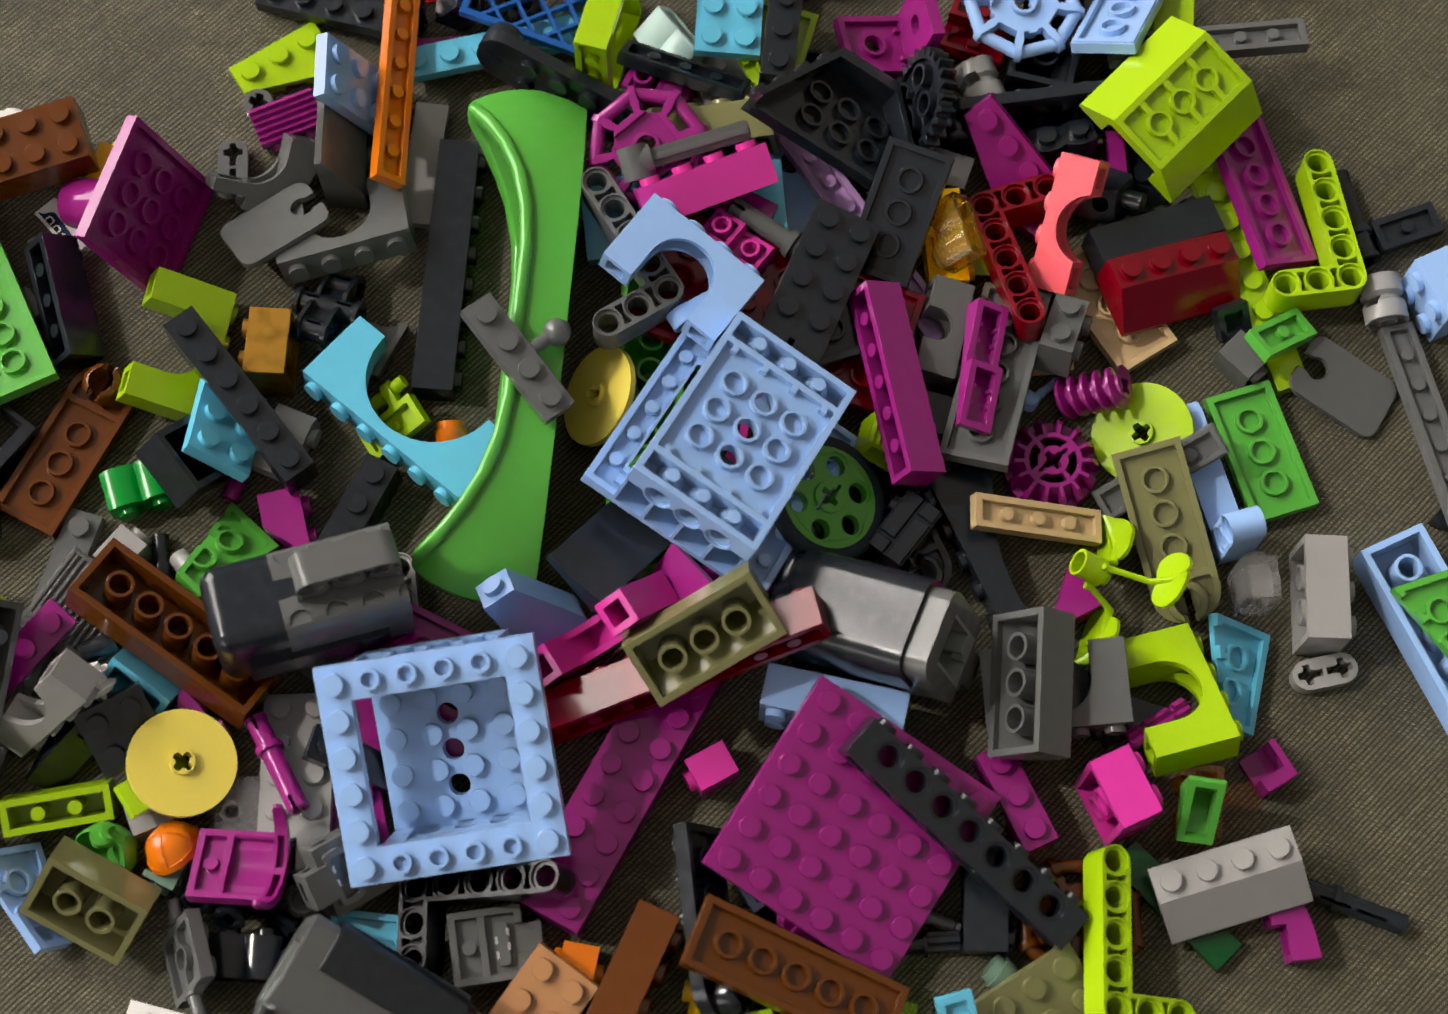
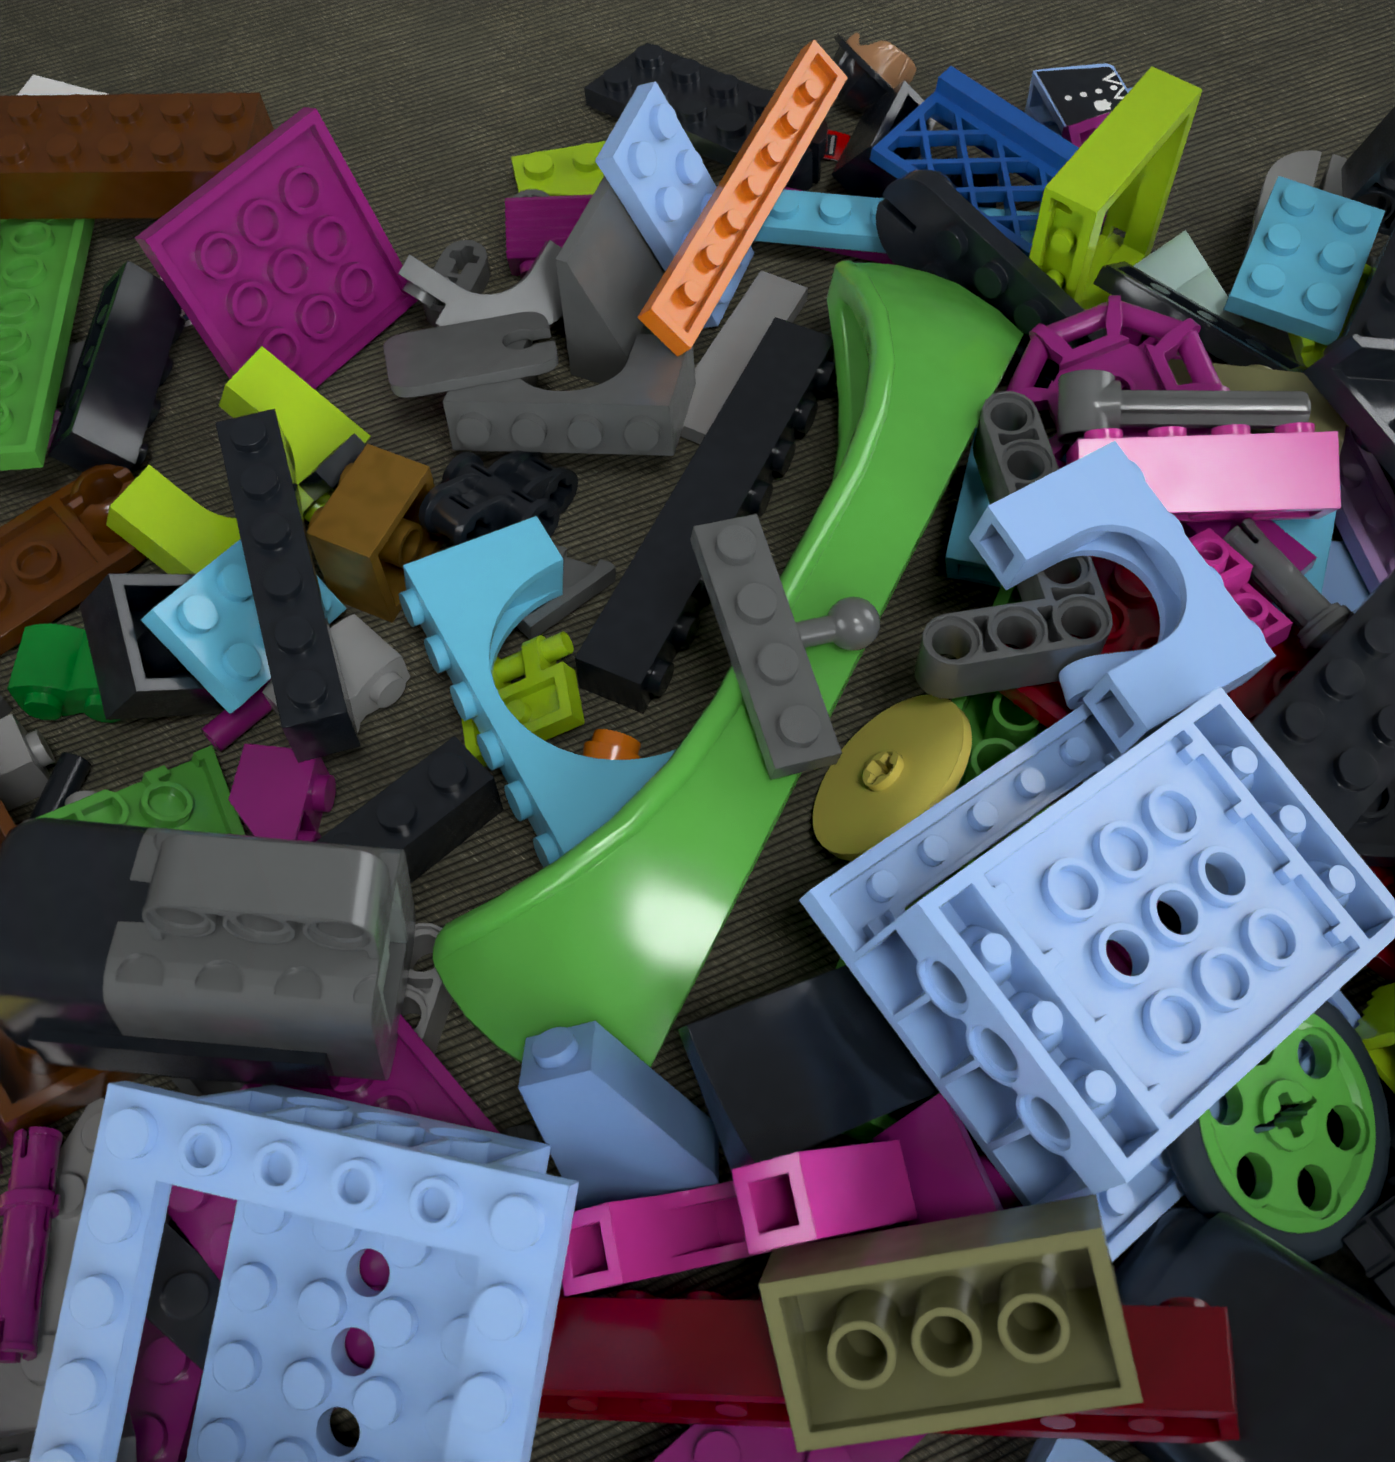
camera: 25 degrees right, 10 degrees down
none -> black plate [298,433,366,501]

